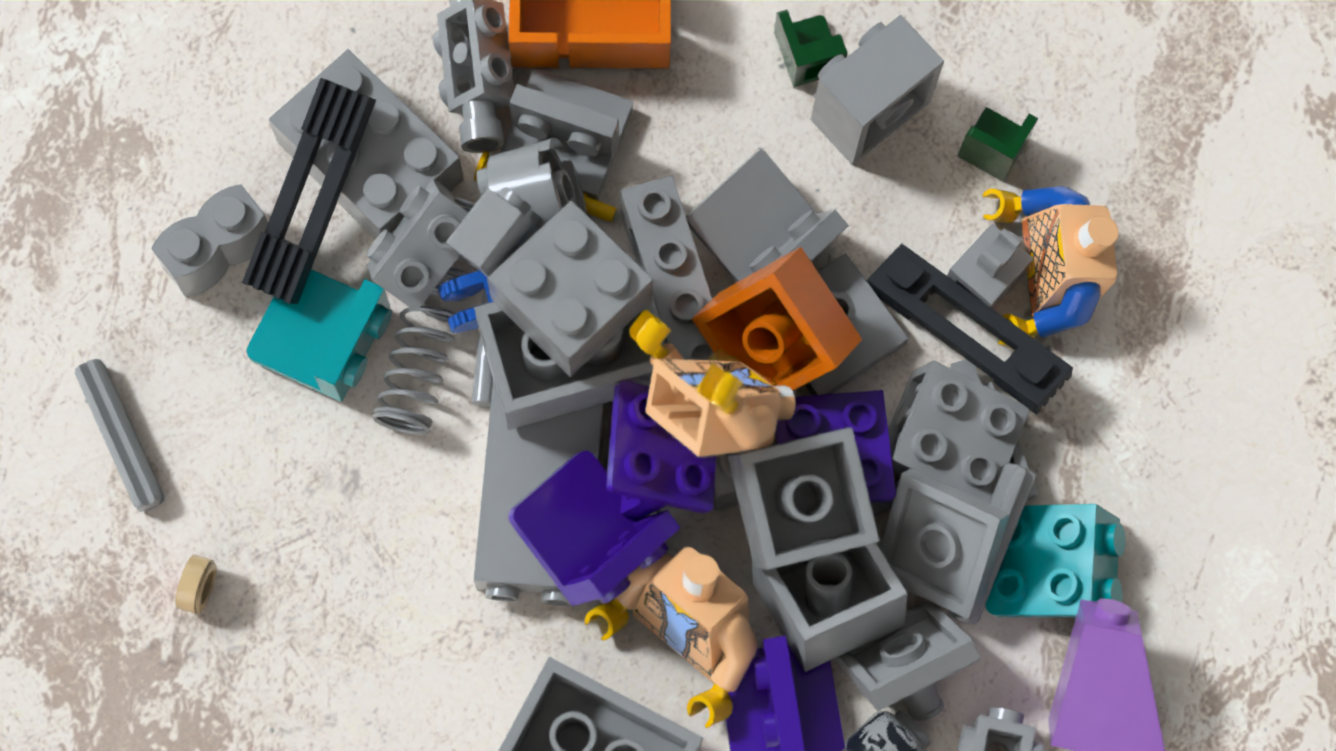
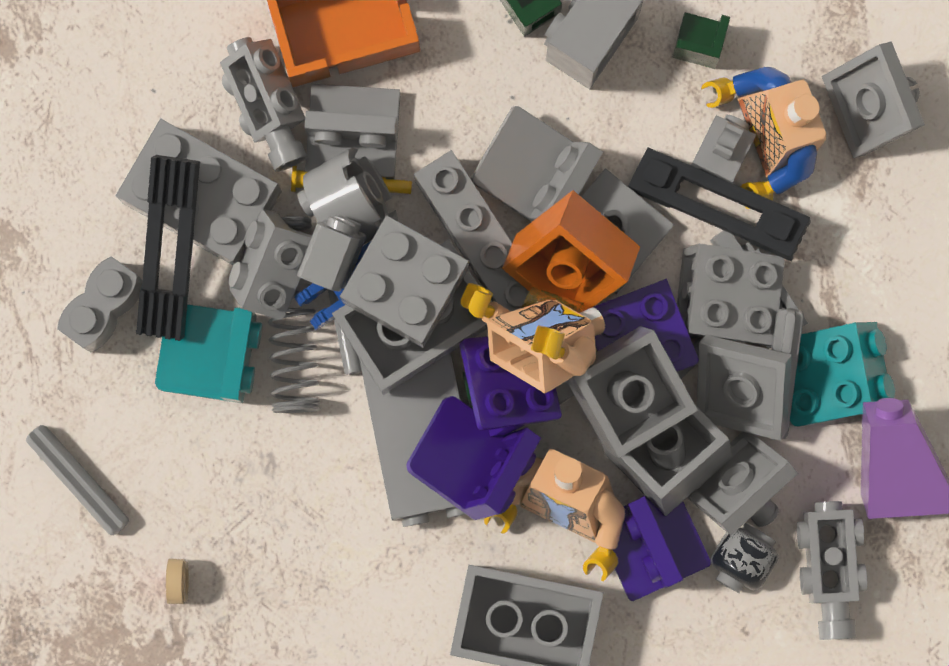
camera: 10 degrees left, 10 degrees up
none -> light grey tile [821,41,924,158]

